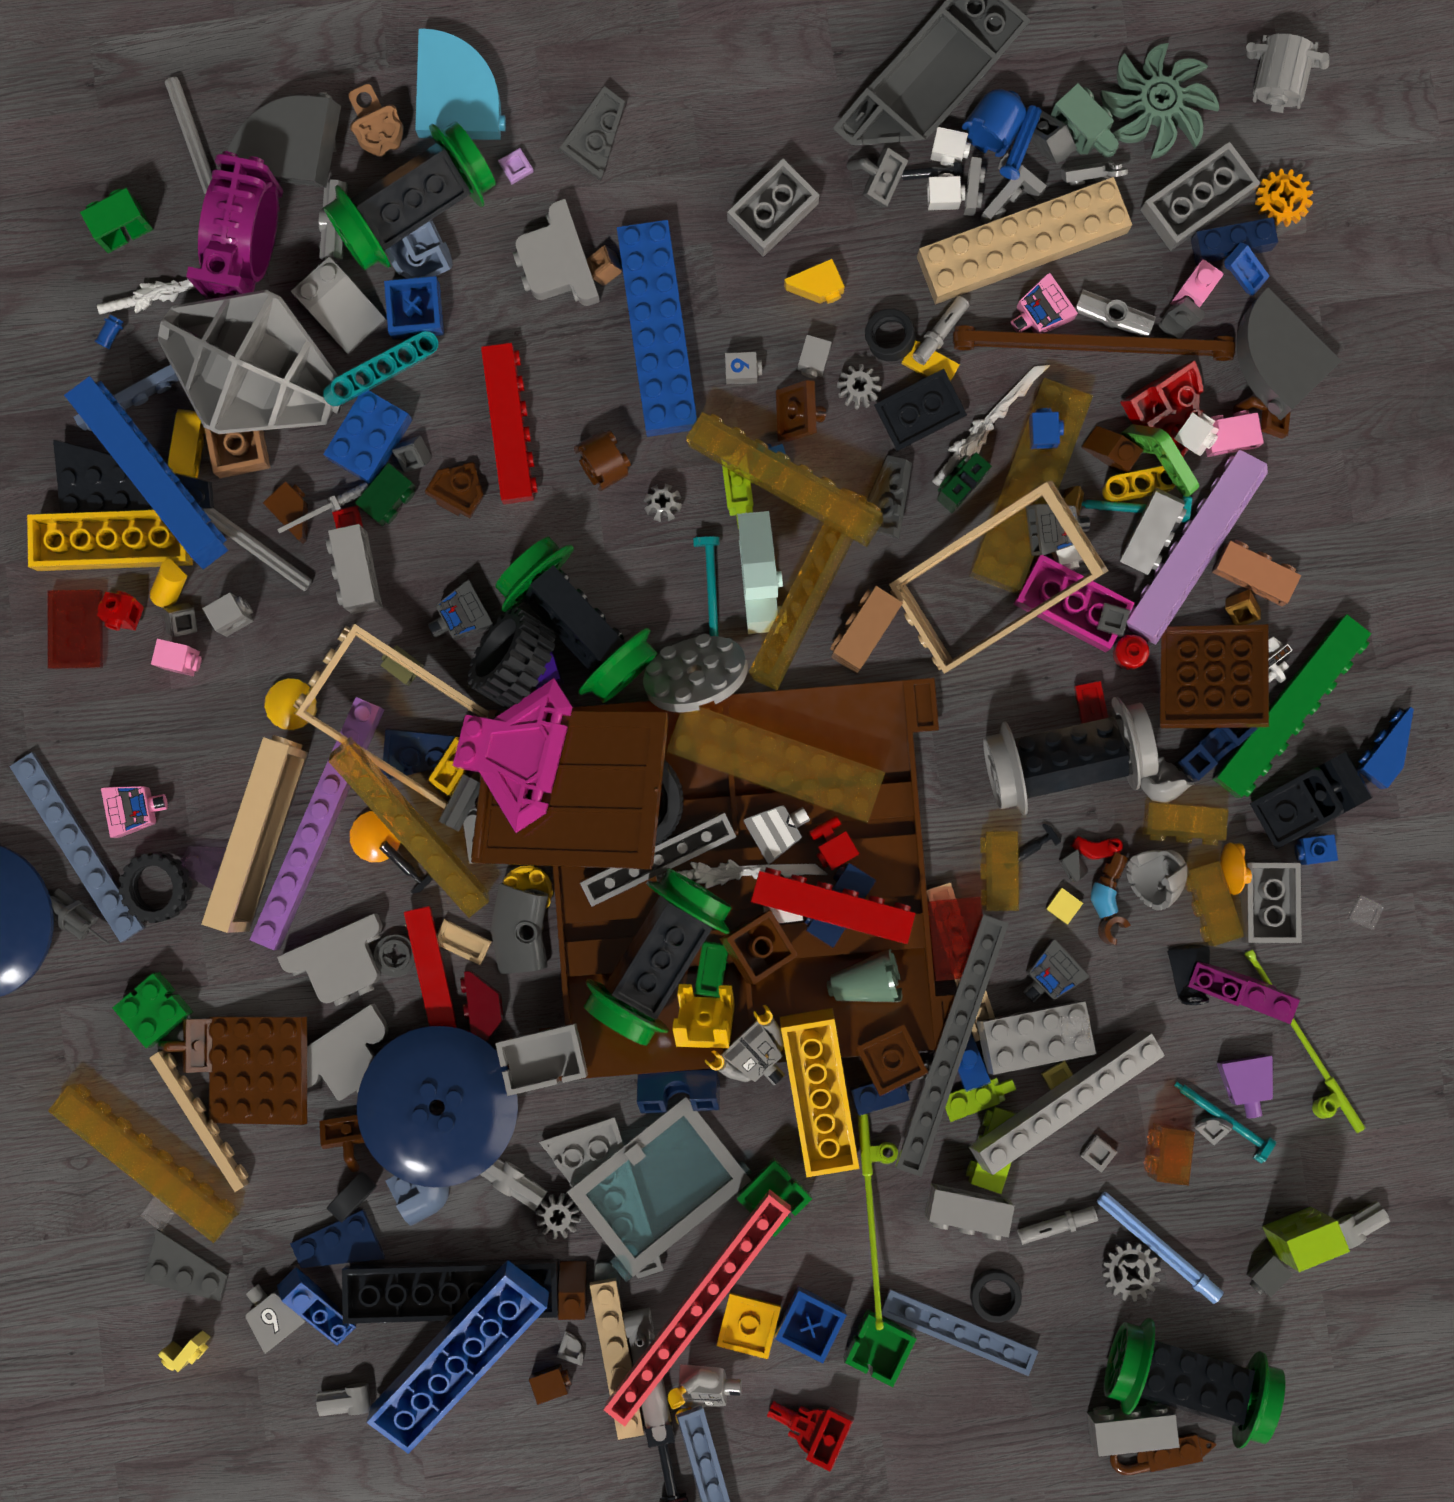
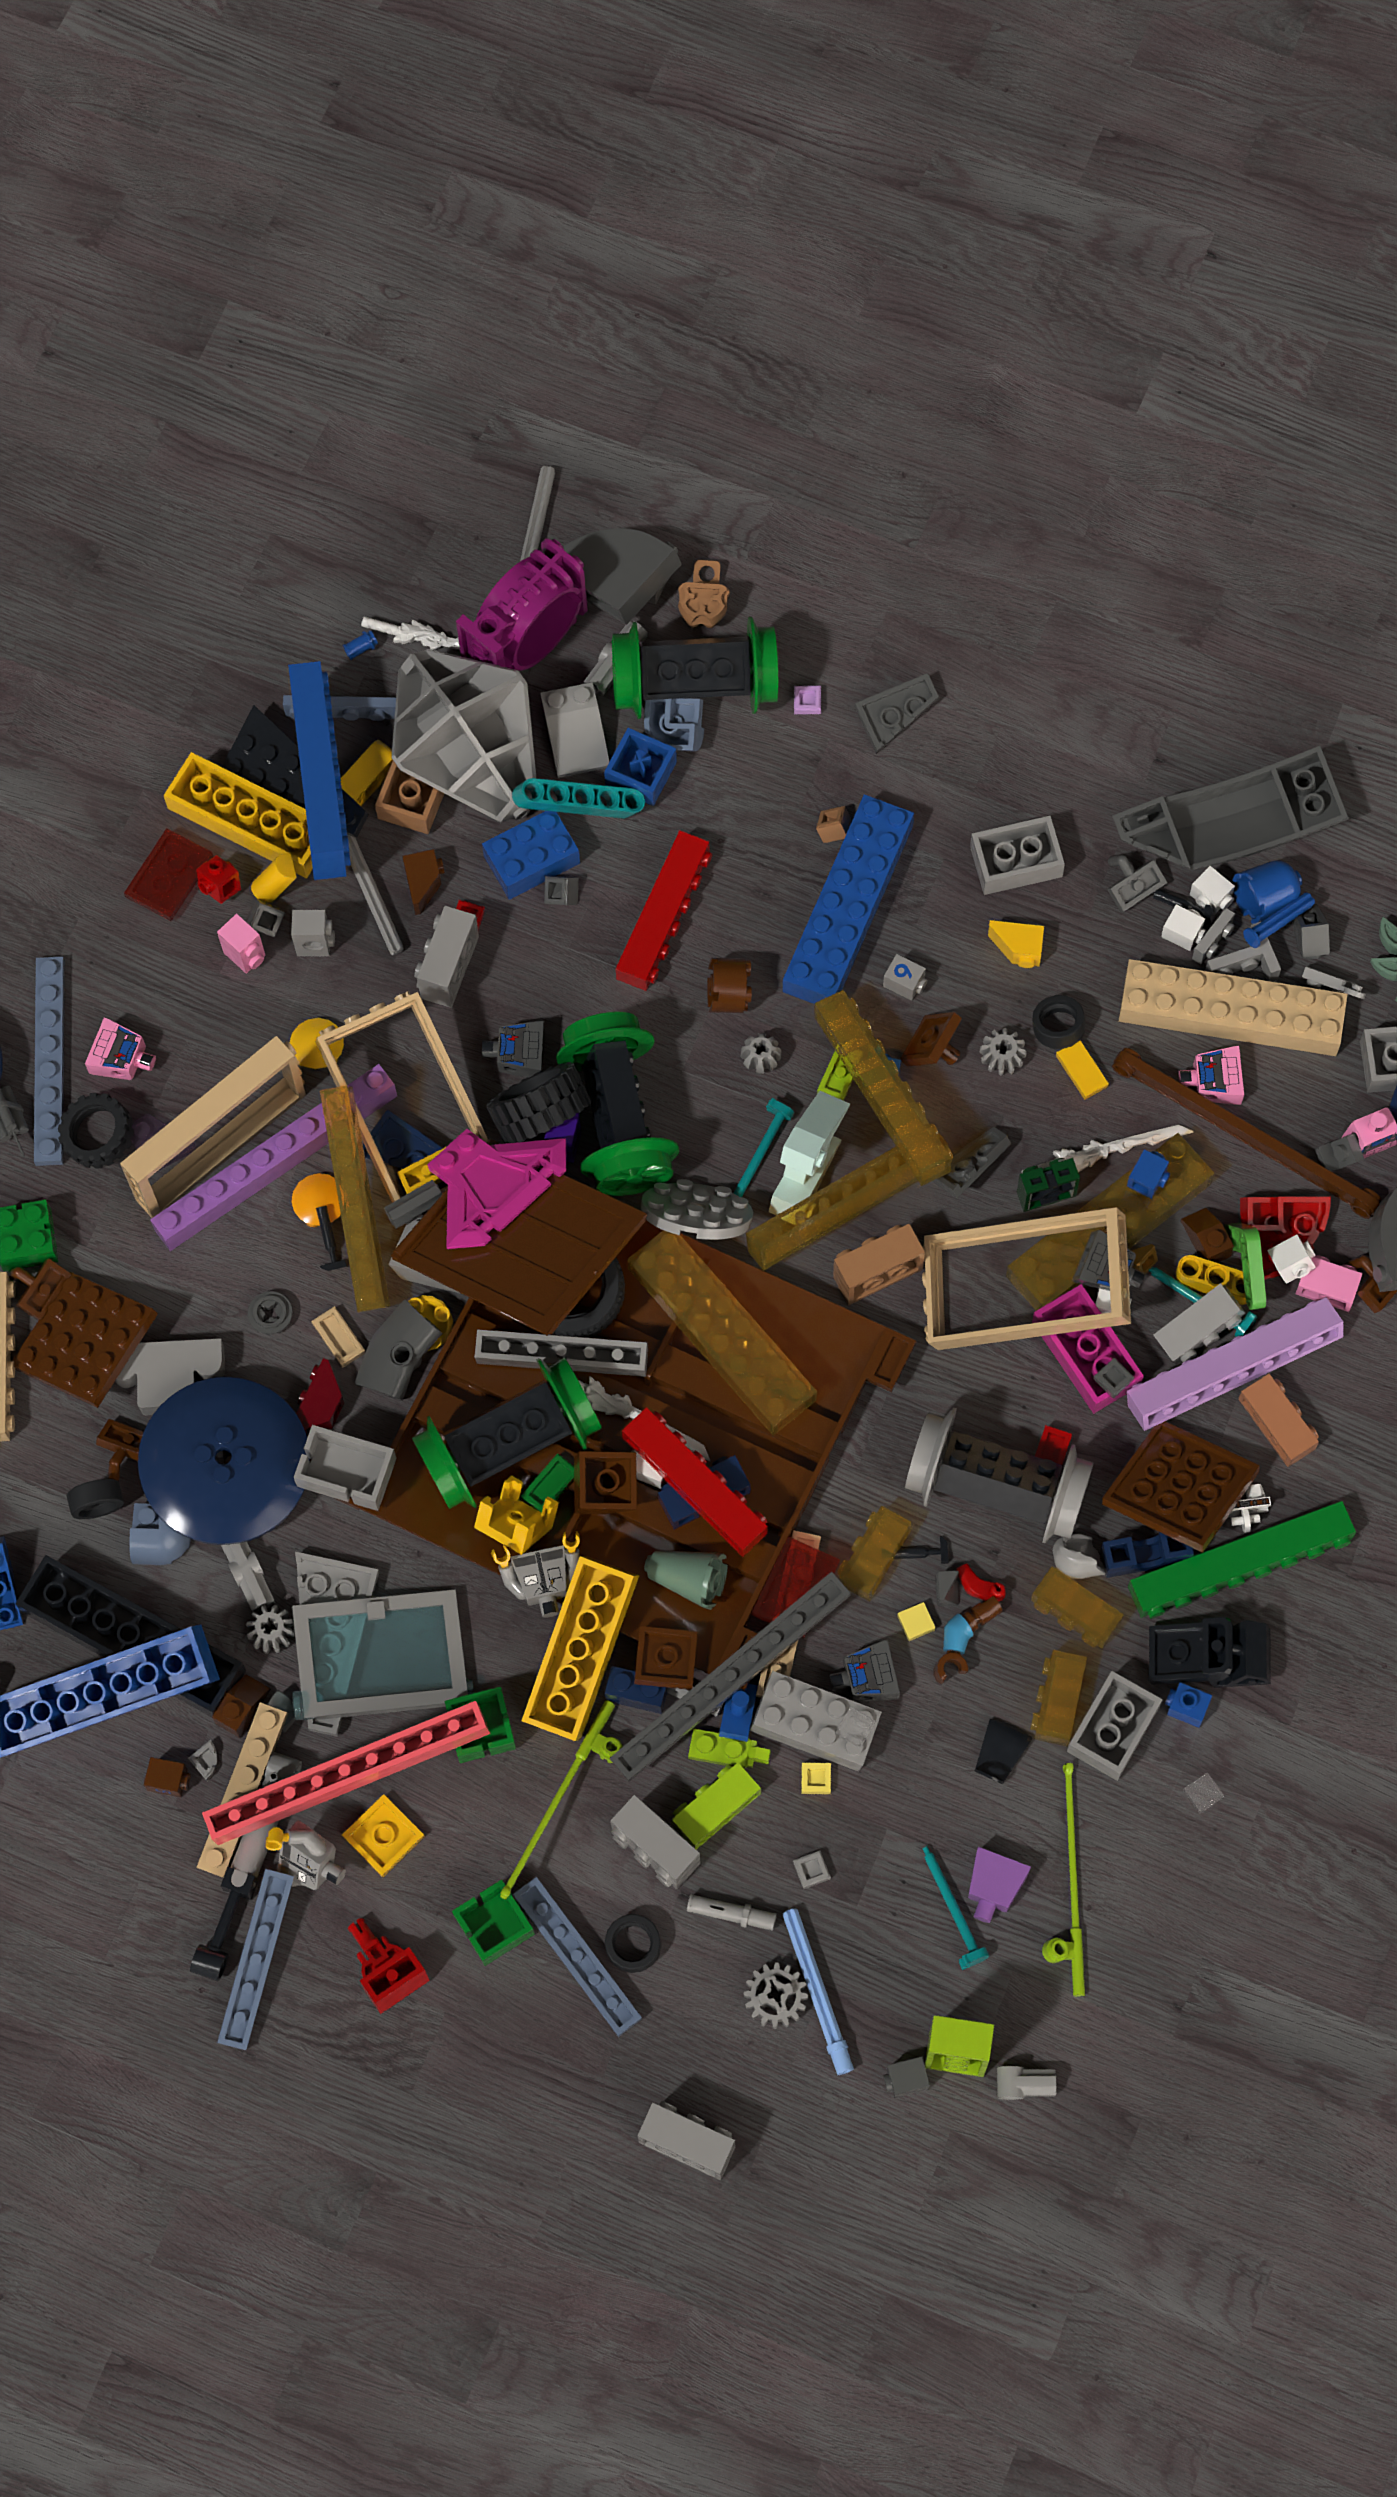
camera: 30 degrees right, 15 degrees down
green piece [80,188,153,253] -> none
light grey sword [277,482,369,533] -> none
light grey brick [277,914,383,1006] -> none
dark blue wing [290,1209,386,1268] -> none
dark green brick [355,463,416,527] -> none
olive brick [380,645,424,687] -> none
red tile [404,906,458,1028] -> none
medium azure brick [415,29,506,140] -> none
reddish brown plate [425,462,483,519] -> none
light grey brick [513,199,600,306] -> none
dark blue arch [637,1068,720,1113] -> none
torso [743,805,810,864] -> none
blue brick [774,1286,847,1363] -> none
light grey brick [798,335,832,379] -> none
red brick [809,816,859,870] -> none
black plate [874,369,967,452] -> none
light grey pin [913,296,969,365] -> none
light grey brick [969,1029,1165,1175] -> none
sand green hinge [1051,83,1119,158] -> none
light grey piece [1075,289,1156,338] -> none
brick [1104,1318,1286,1449] -> none
reddish brown plate [1110,1433,1217,1475] -> none
red head [1113,635,1149,670] -> none
light grey hair [1127,850,1188,910] -> none
clear orange brick [1144,1123,1195,1186] -> none
magenta slope [1188,962,1301,1024] -> none
light grey tile [1194,1118,1233,1145] -> none
light orange dish [1220,842,1252,895] -> none
pearl gold slope [1225,589,1261,625] -> none
blue slope [1357,707,1414,789] -> none

